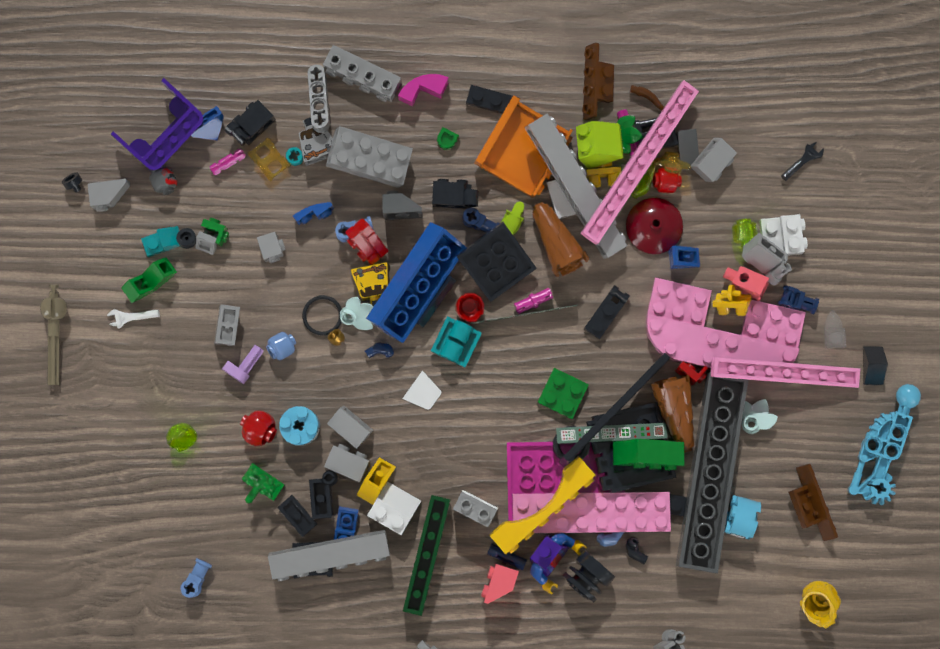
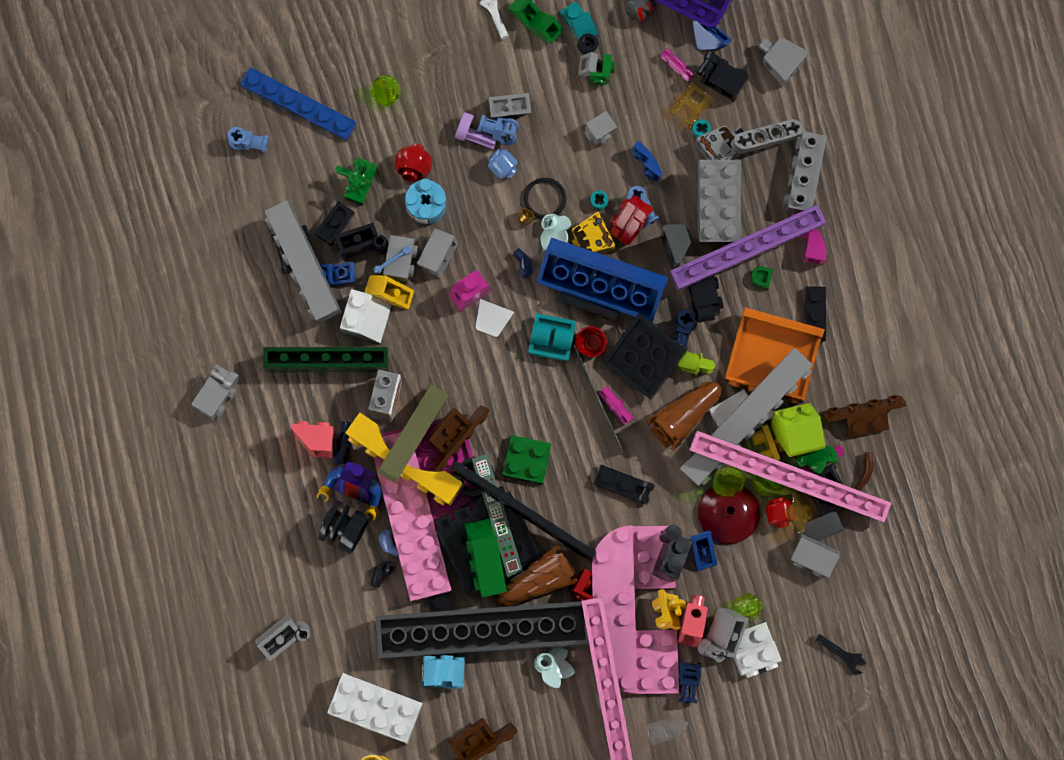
camera: 70 degrees right, 5 degrees down
none -> blue plate [240,67,357,141]
none -> white brick [327,673,423,745]
none -> medium blue hinge [374,246,411,273]
none -> olive tile [377,385,449,483]
none -> reddish brown bracket [426,405,490,472]
none -> dark pink torso [449,270,492,312]
none -> medium blue connector [477,115,519,145]
none -> teal bush [590,190,609,211]
none -> black hinge [651,525,692,583]
none -> medium lavender plate [670,205,826,291]
none -> clear neon green hair [712,466,745,497]
none -> light grey torso [758,37,809,87]

